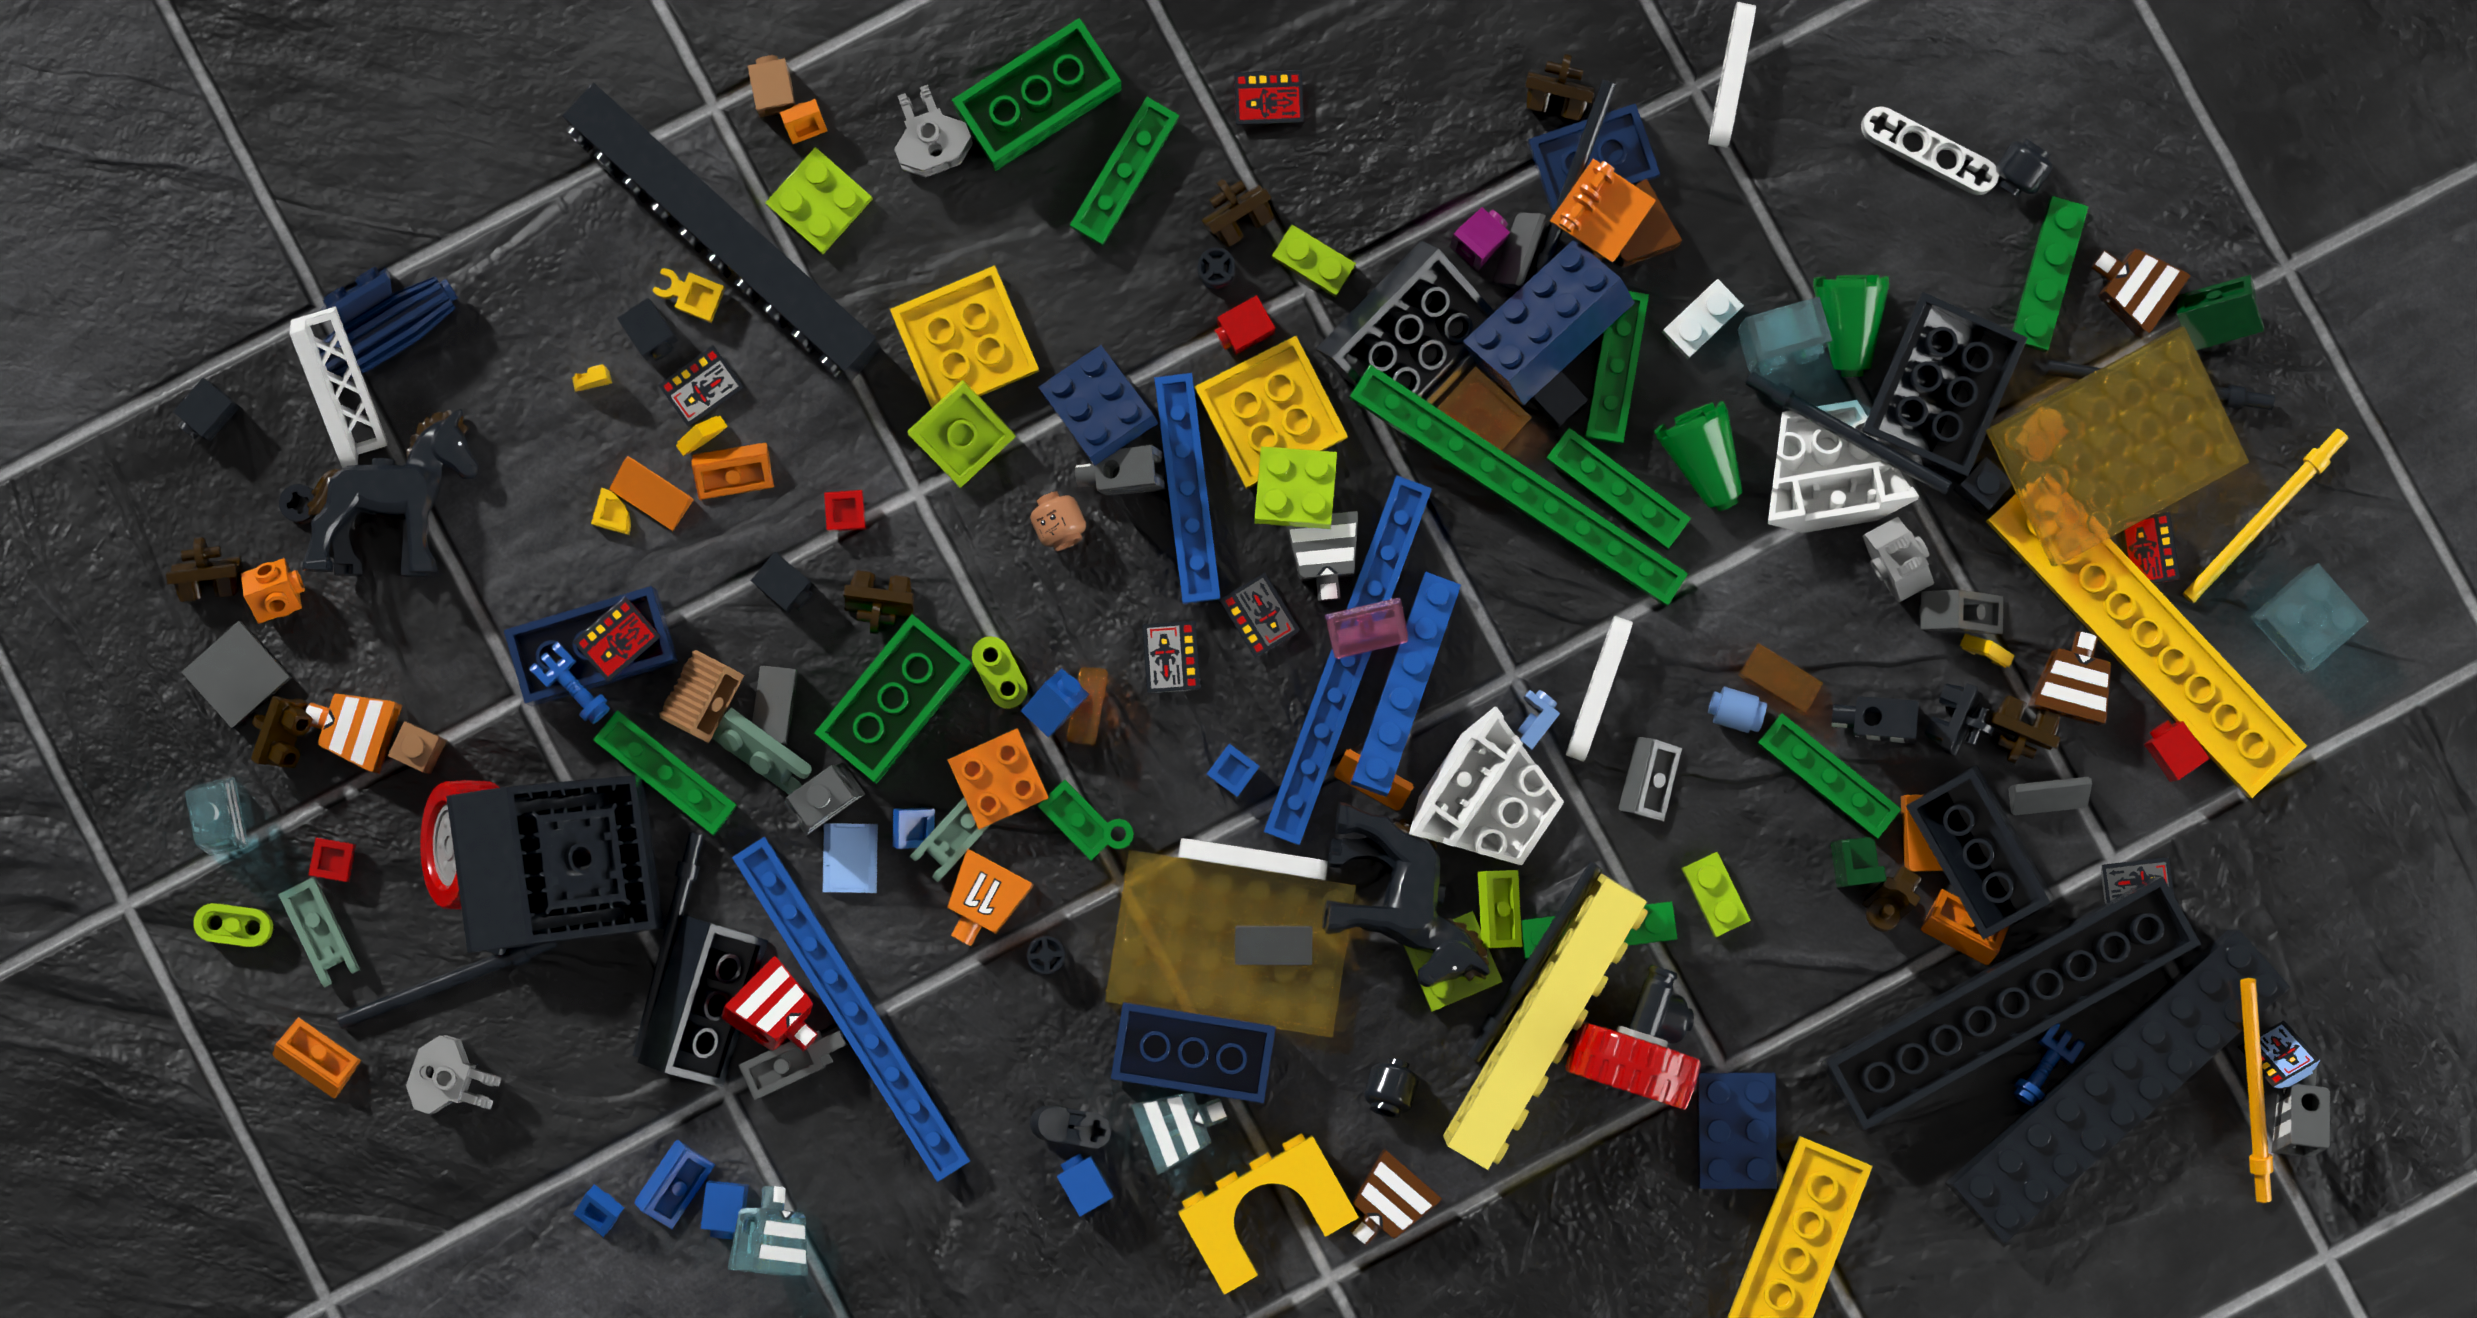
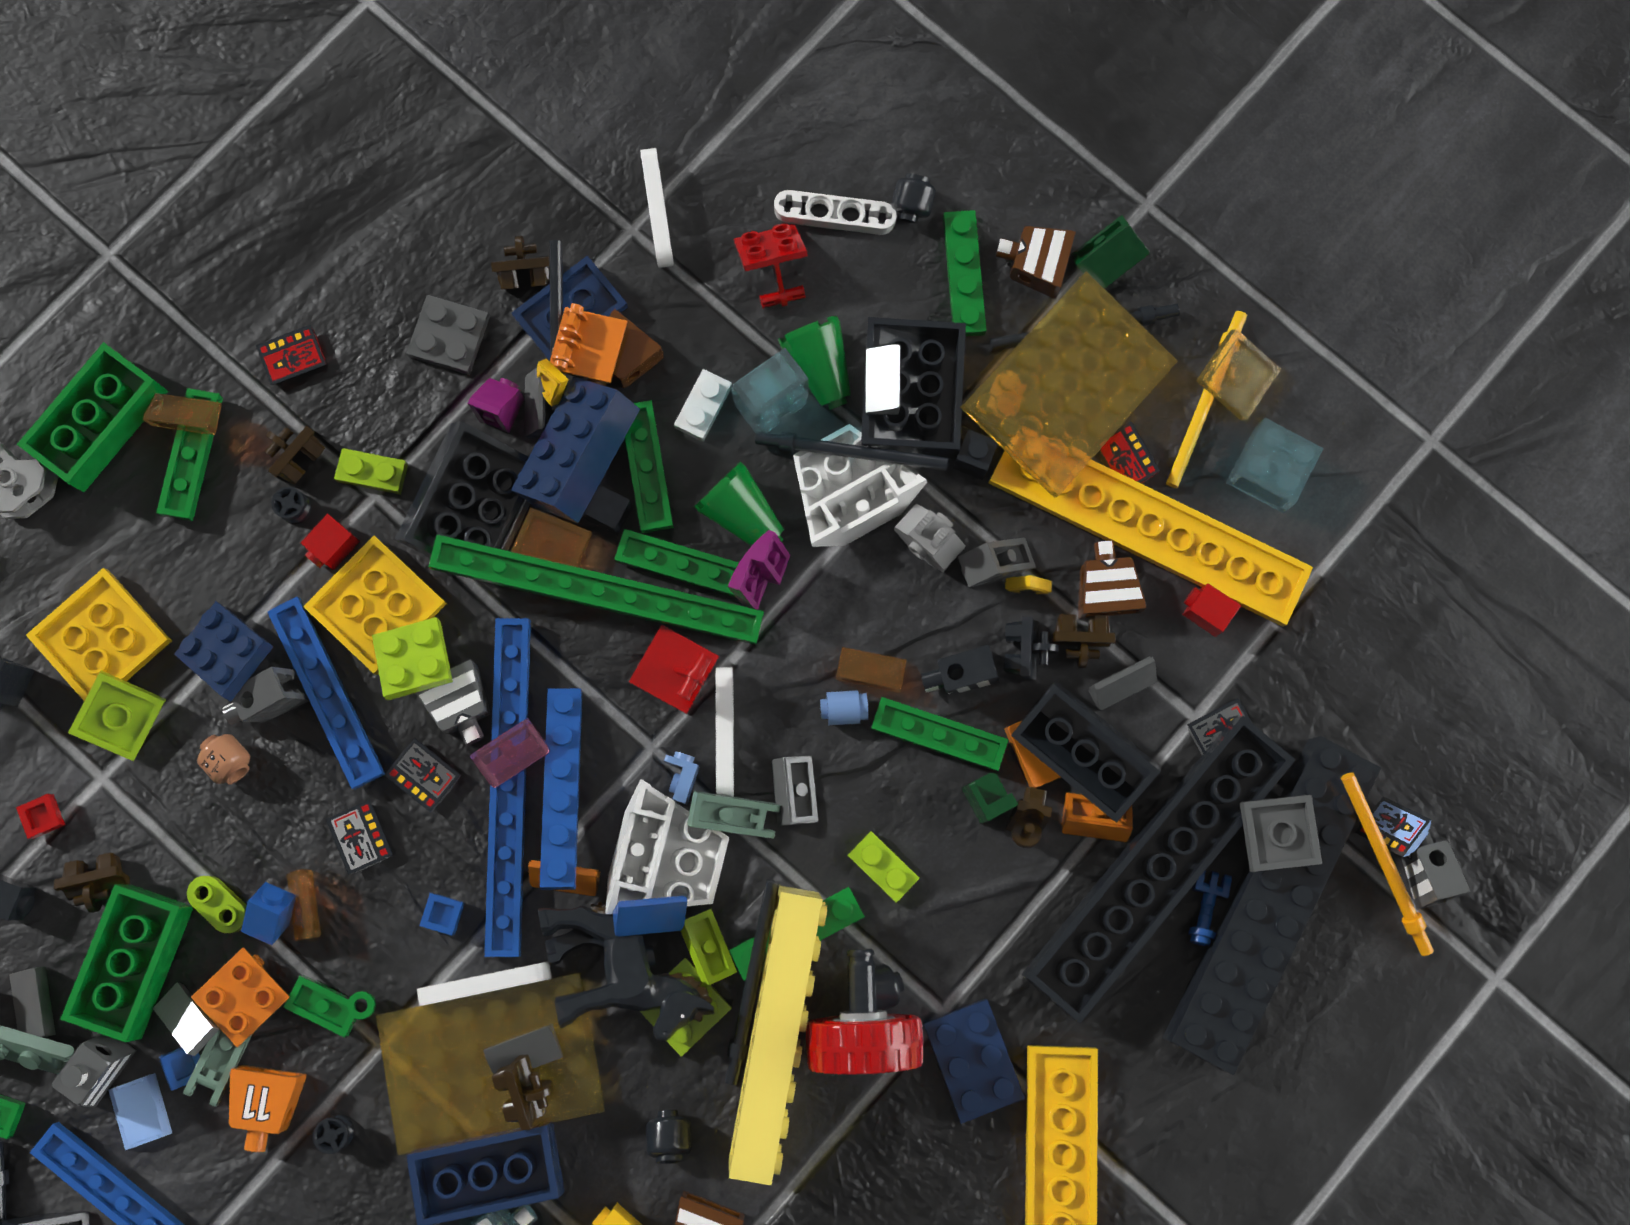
camera: 20 degrees left, 5 degrees down
none -> clear orange slope [143,393,222,435]
none -> dark grey tile [153,982,219,1056]
none -> dark grey plate [406,295,490,375]
none -> dark brown hips [492,1054,554,1131]
none -> yellow tile [537,359,569,406]
none -> blue slope [612,896,687,937]
none -> red plate [629,625,719,714]
none -> sand green hinge [687,791,781,838]
none -> magenta slope [728,530,790,610]
none -> red plate [734,224,808,309]
none -> slope [865,345,900,415]
none -> clear yellow tile [1196,329,1281,421]
none -> dark grey plate [1240,795,1322,872]

